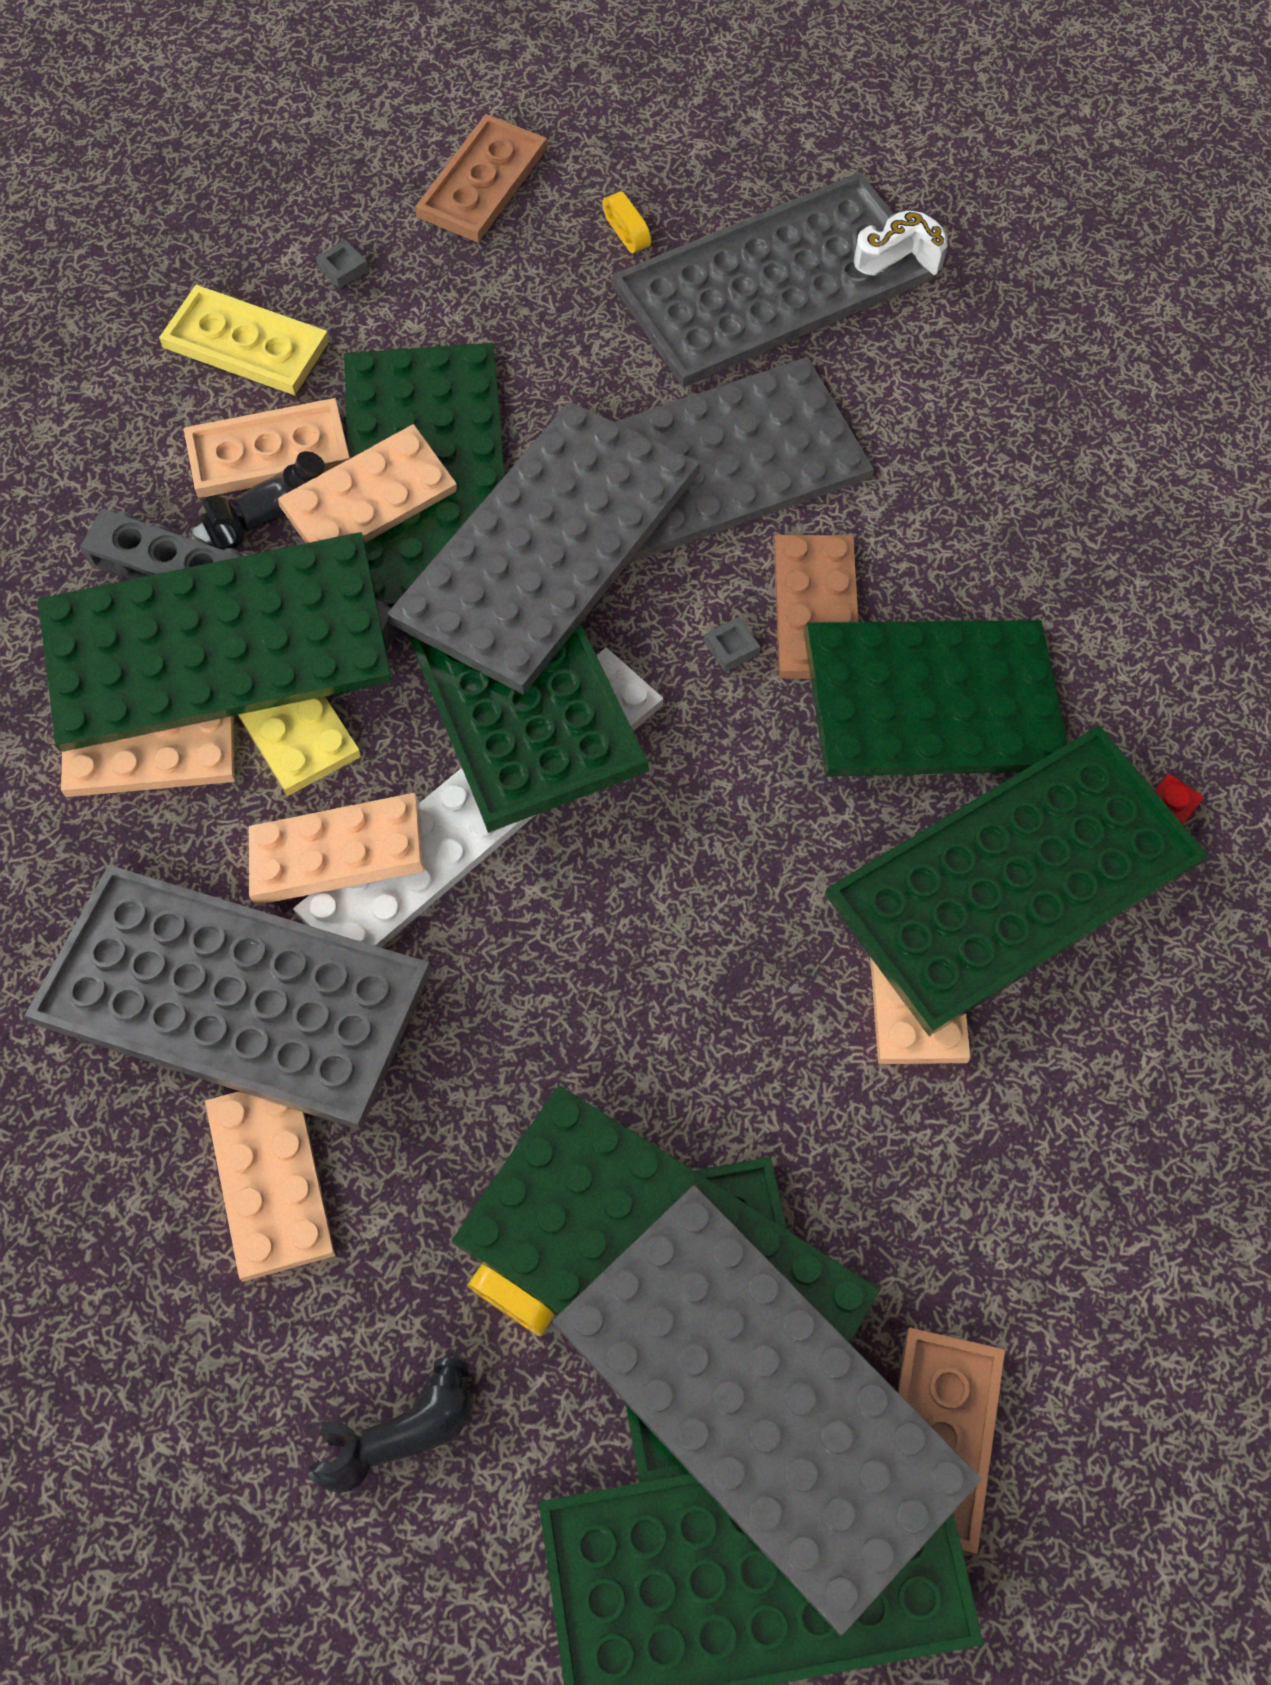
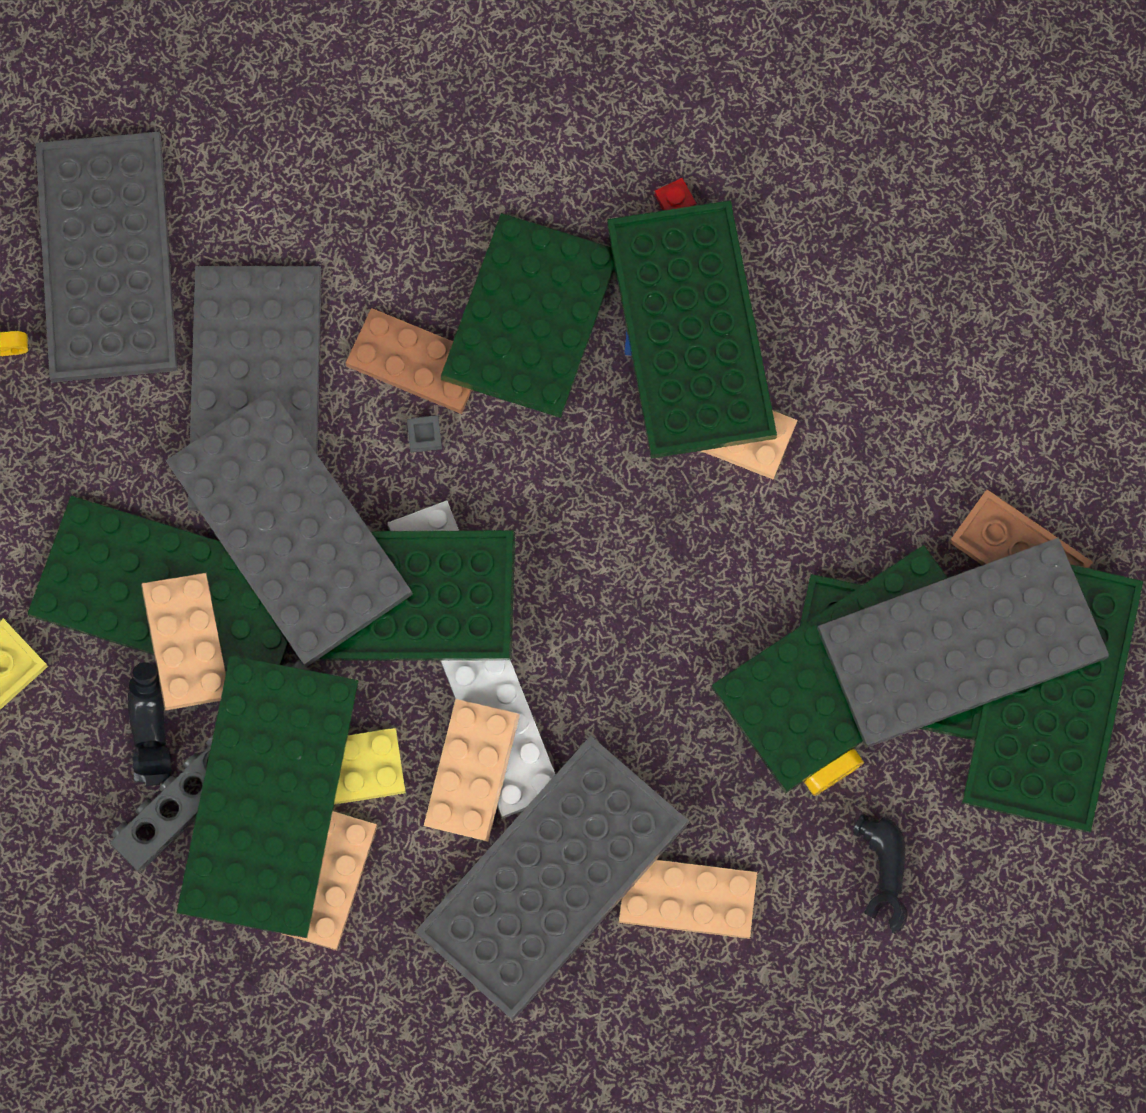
camera: 65 degrees left, 10 degrees up
light nougat plate [184,398,349,498] -> none
white animal [854,210,947,275] -> none

